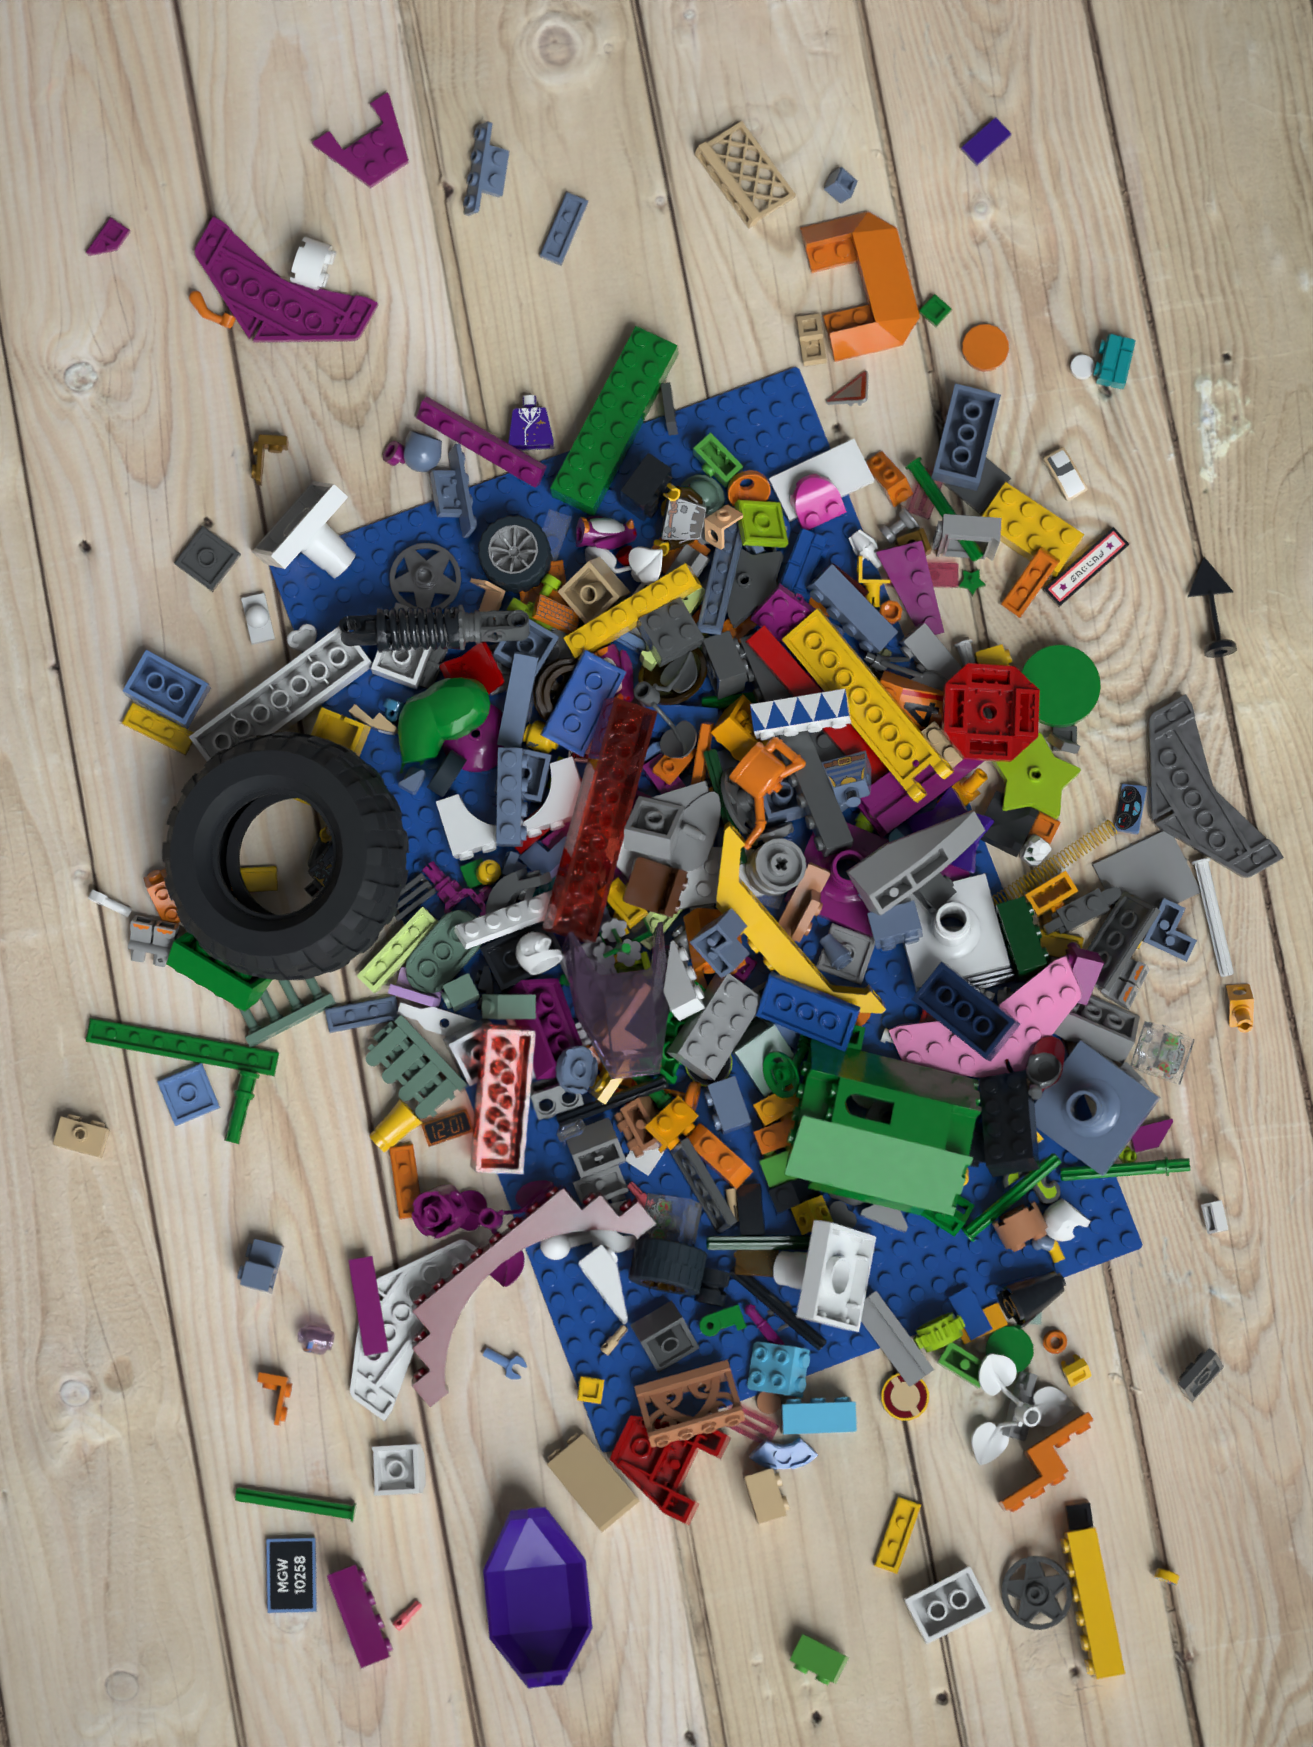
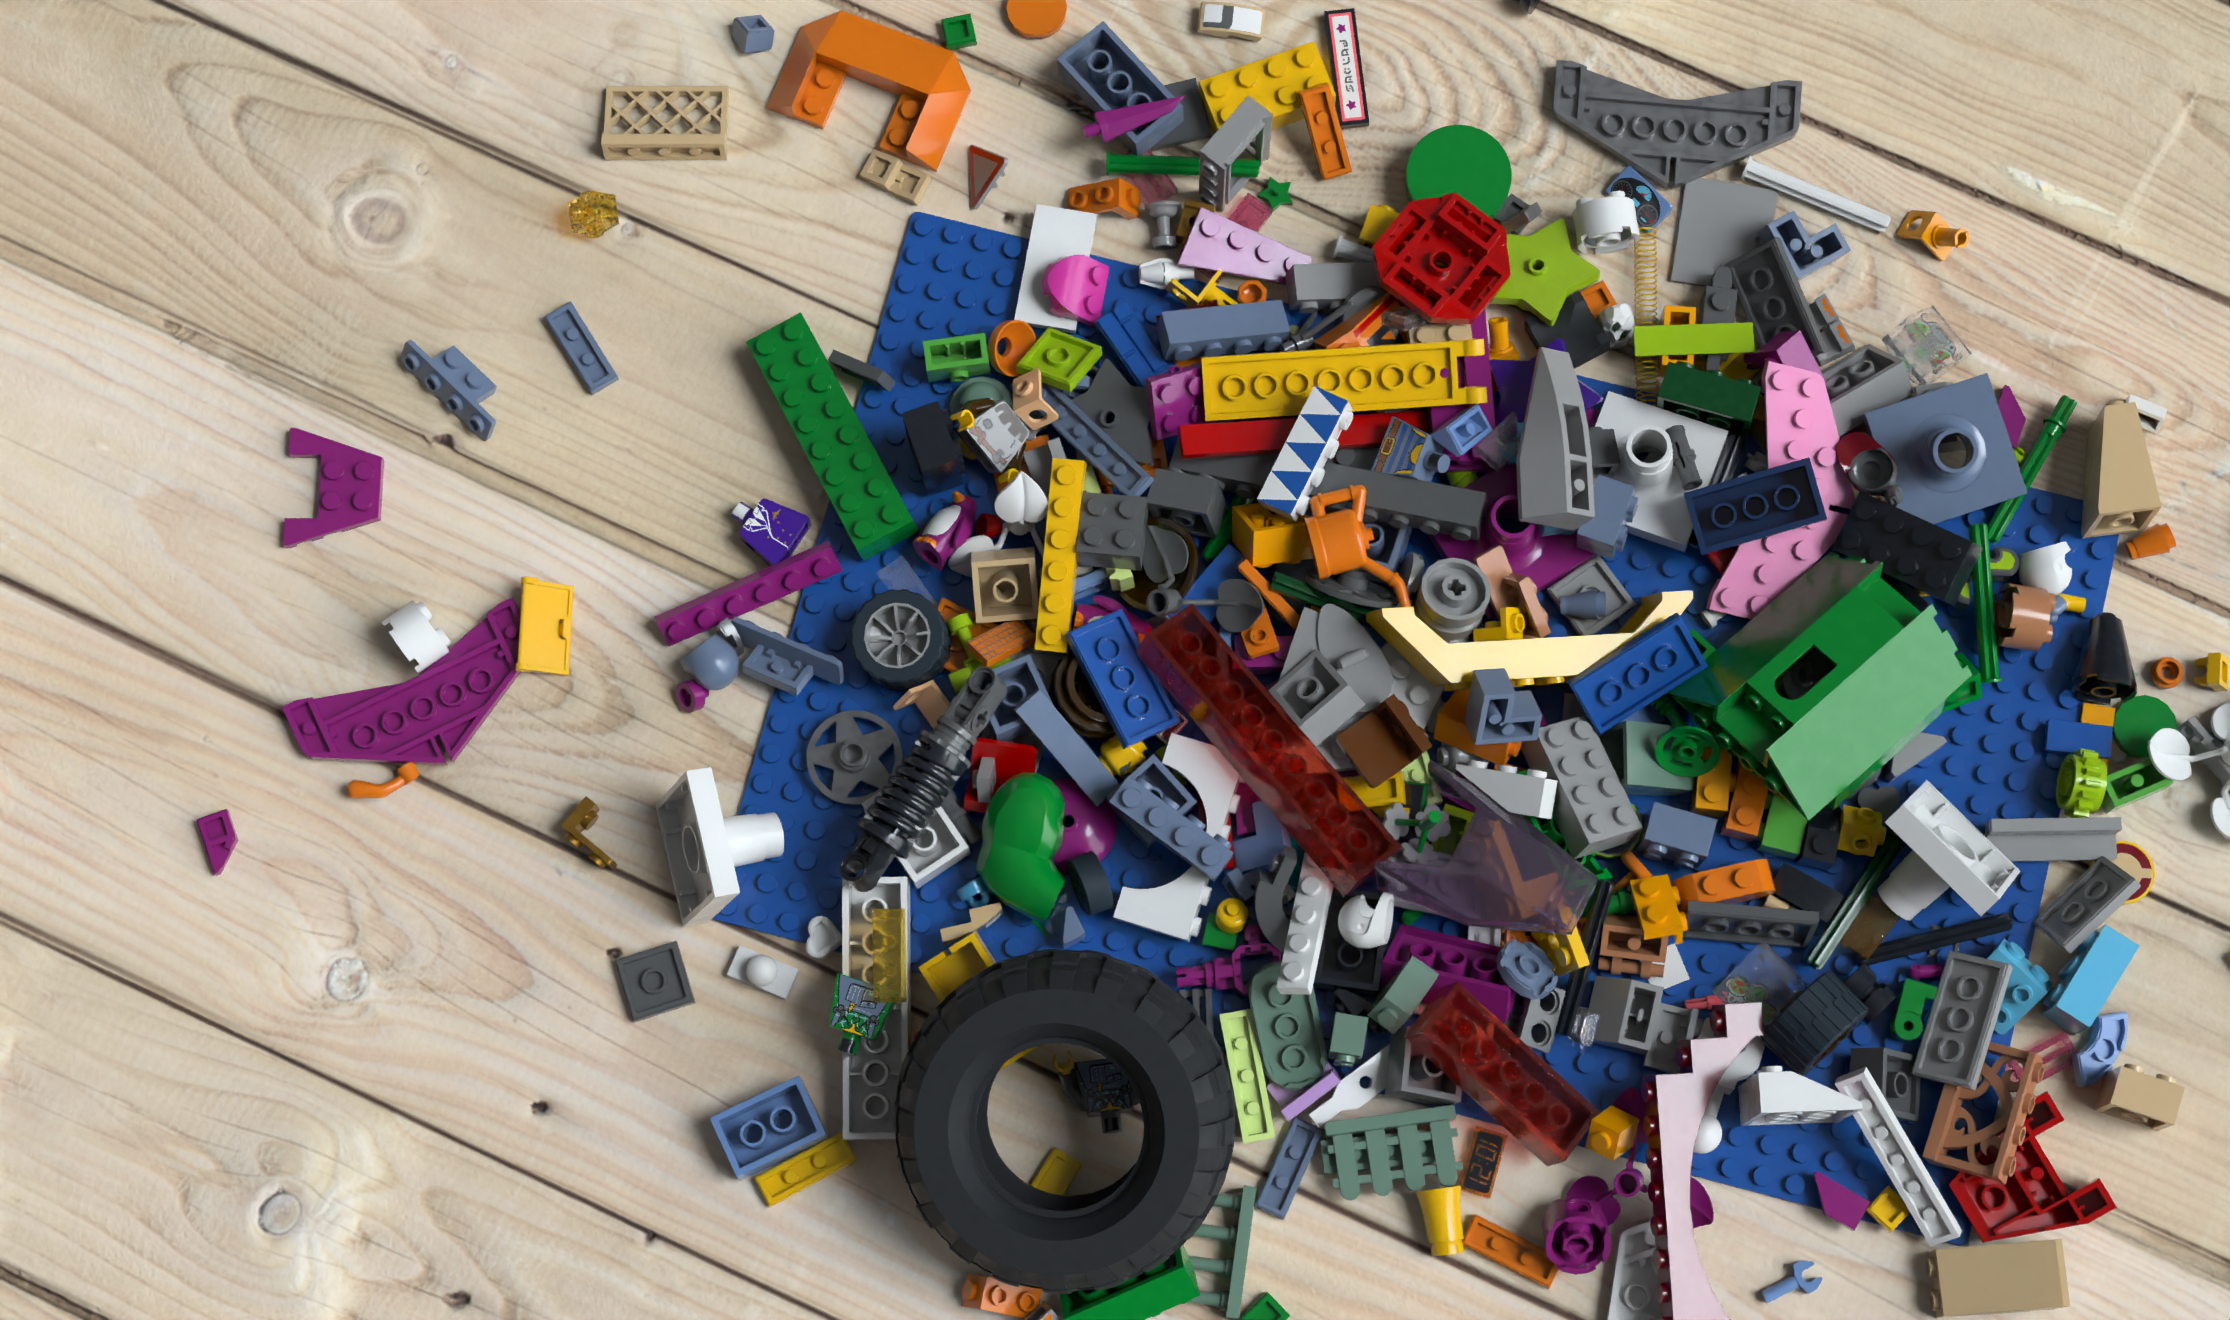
camera: 50 degrees left, 5 degrees down
tan pin [600,1325,628,1356] -> none
nougat tile [757,1392,781,1414] -> none
none -> yellow door [515,576,574,676]
none -> clear yellow brick [568,191,619,238]
none -> flat silver tile [716,617,744,657]
none -> torso [829,973,900,1055]
none -> clear yellow tile [872,909,907,1002]
none -> light grey plate [972,757,996,803]
none -> magenta bar [1082,95,1185,143]
none -> clear tile [1381,307,1426,332]
none -> medium blue slope [1430,404,1493,457]
none -> yellow bracket [1473,607,1525,642]
none -> clear tile [1474,411,1520,472]
none -> white brick [1572,191,1640,254]
none -> light orange brick [1585,1105,1639,1161]
none -> lime sticker [1633,322,1755,356]
none -> dark grey pin [1665,425,1703,490]
none -> magenta tile [1812,1171,1870,1231]
none -> white plate [1835,1067,1962,1247]
none -> light grey tile [1911,951,2013,1091]
none -> light grey tile [2033,856,2141,954]
none -> tan slope [2081,401,2162,538]
none -> orange cone [2125,523,2176,560]

